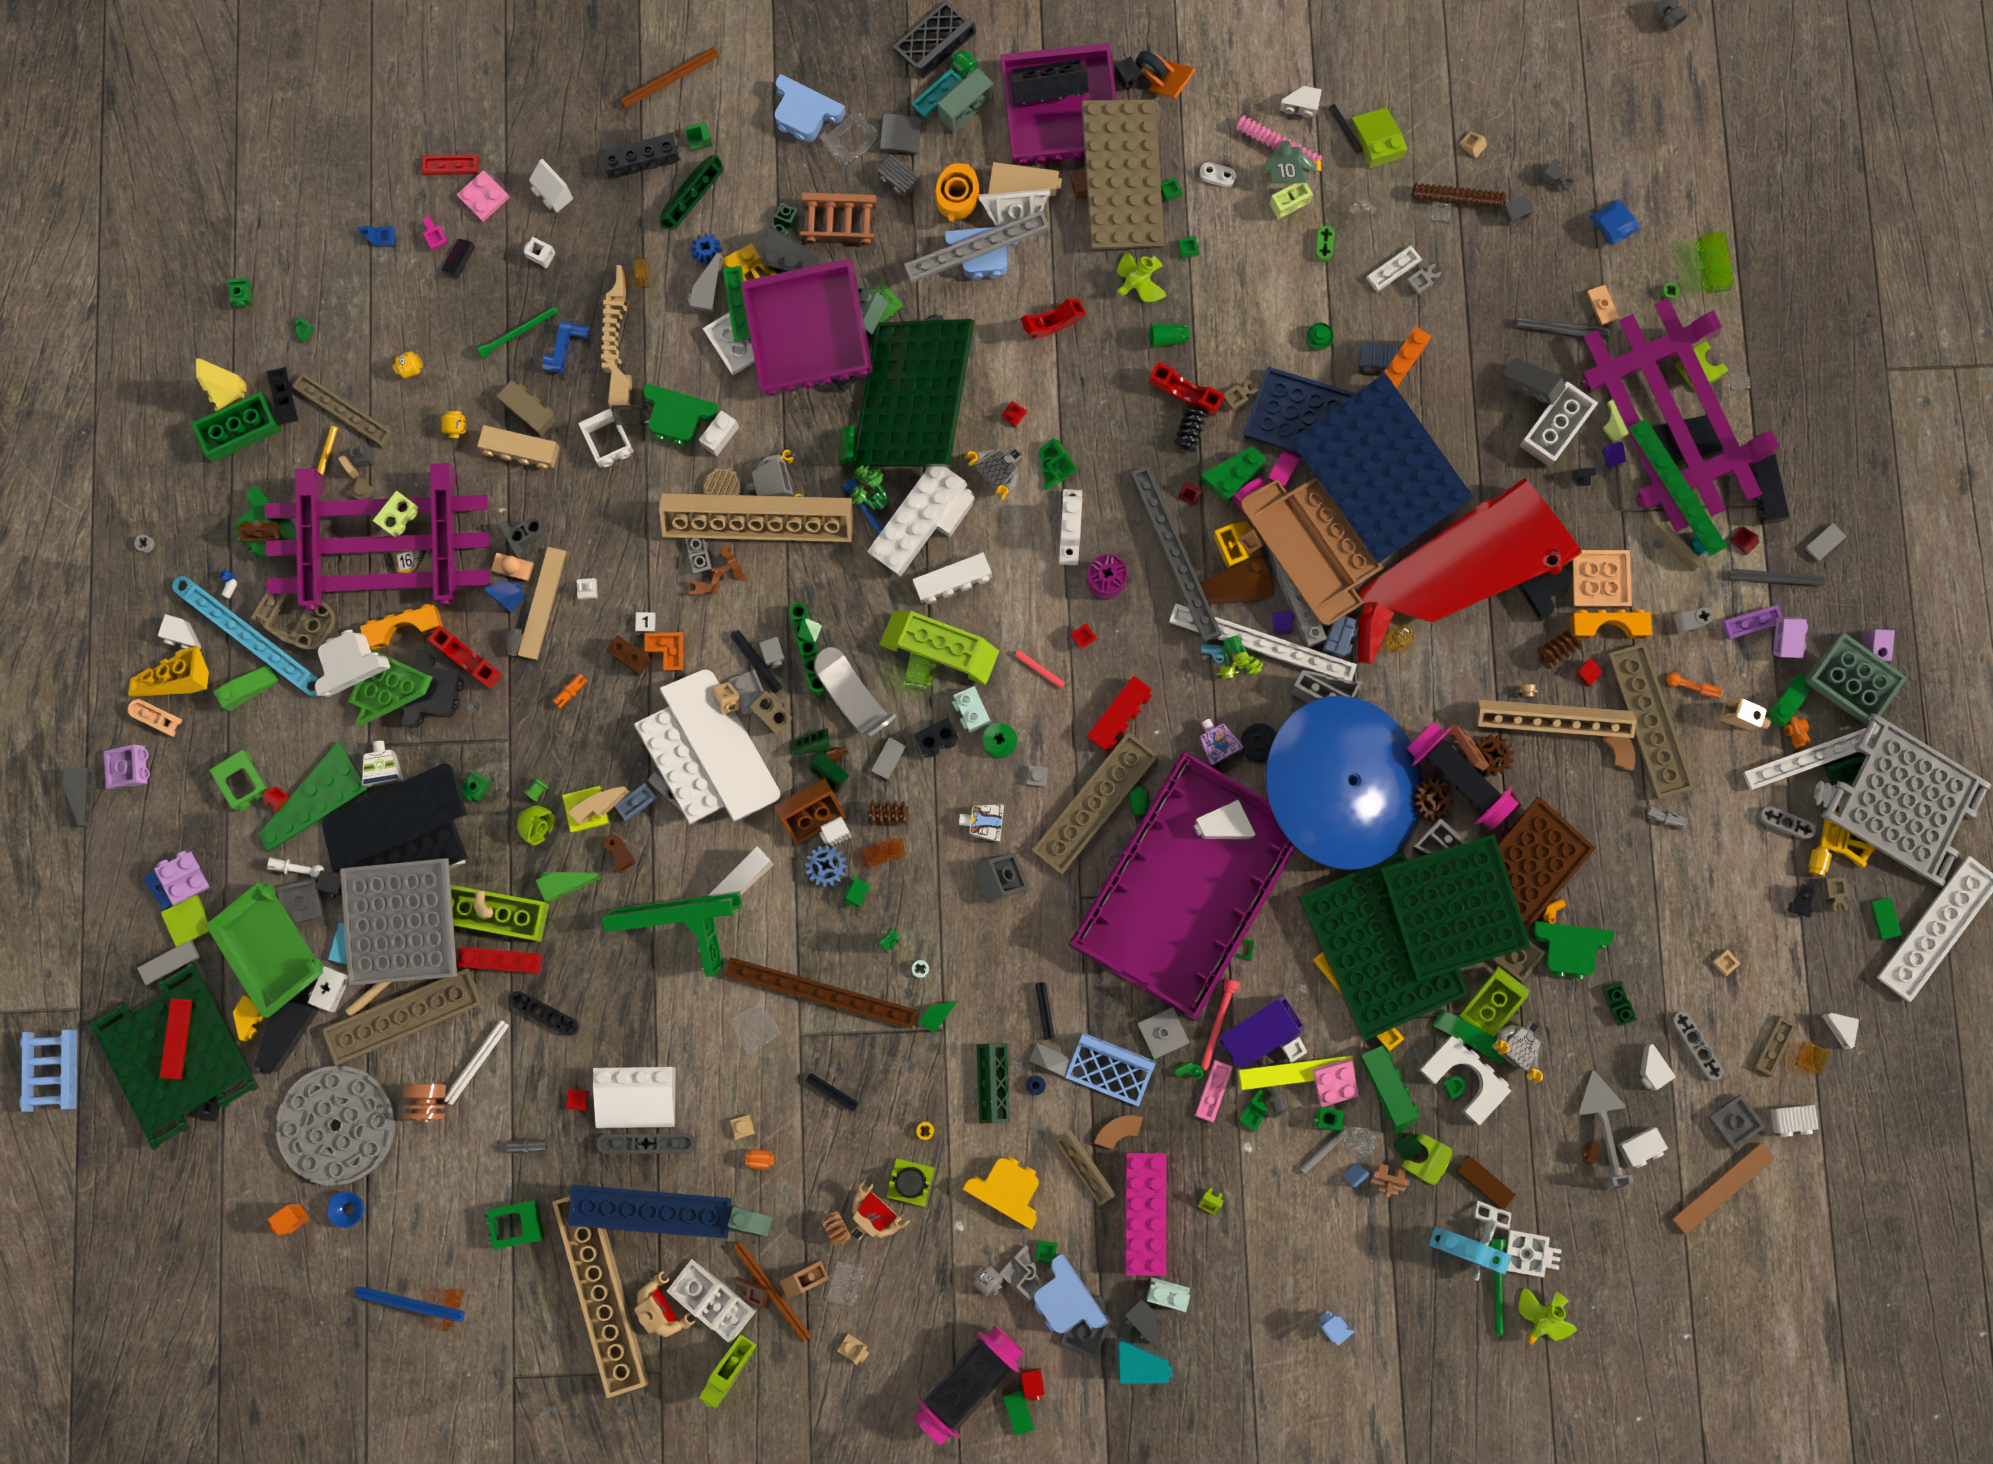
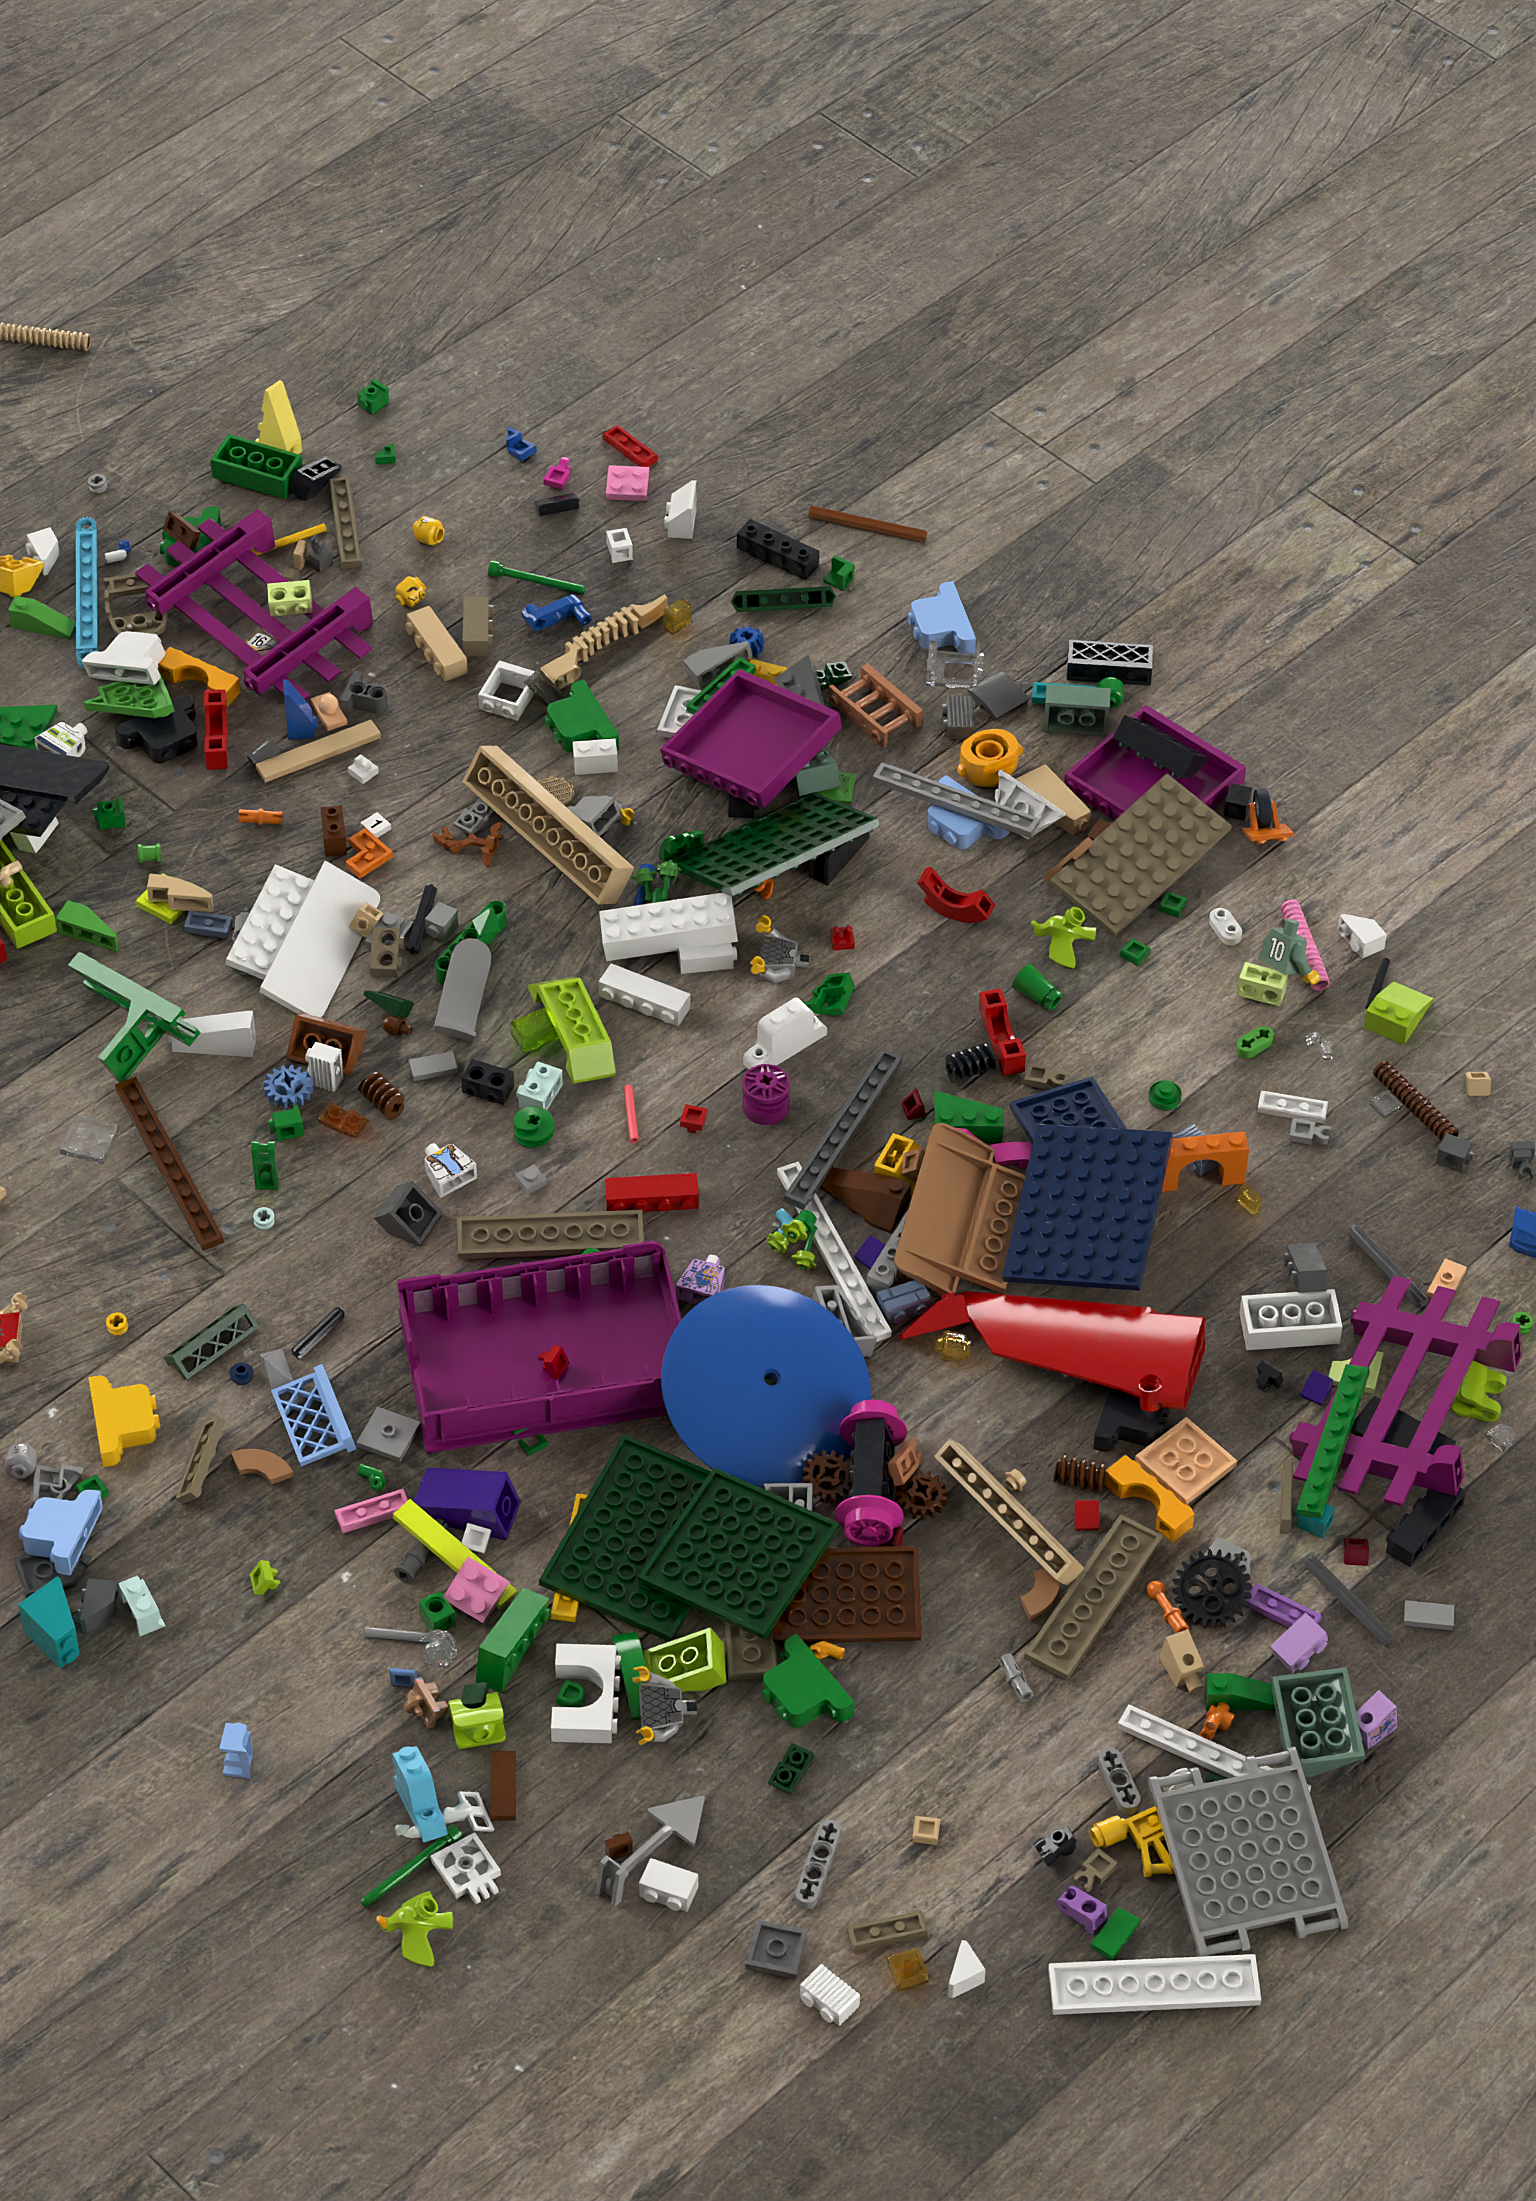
camera: 45 degrees right, 30 degrees down
lime cylinder [517,805,555,845] -> none
reddish brown leg [604,834,636,873] -> none
black axle [806,1073,859,1111] -> none
dark green slope [809,752,849,793] -> none
piece [887,1158,935,1207] -> none
green slope [919,1000,957,1033] -> none
dark pink brick [1125,1153,1166,1276] -> none
white slope [1194,800,1255,839] -> none
coral piece [1201,978,1240,1071] -> none
green slope [1238,1089,1267,1132] -> none
white slope [1640,1044,1676,1090] -> none
medium nougat tile [1672,1143,1775,1235] -> none
none -> red tile [538,1345,569,1379]
none -> medium nougat tile [1043,837,1093,882]
none -> medium lavender leg [1056,1886,1108,1935]
none -> black gear [1172,1549,1253,1629]
none -> clear yellow tile [1238,1182,1262,1215]

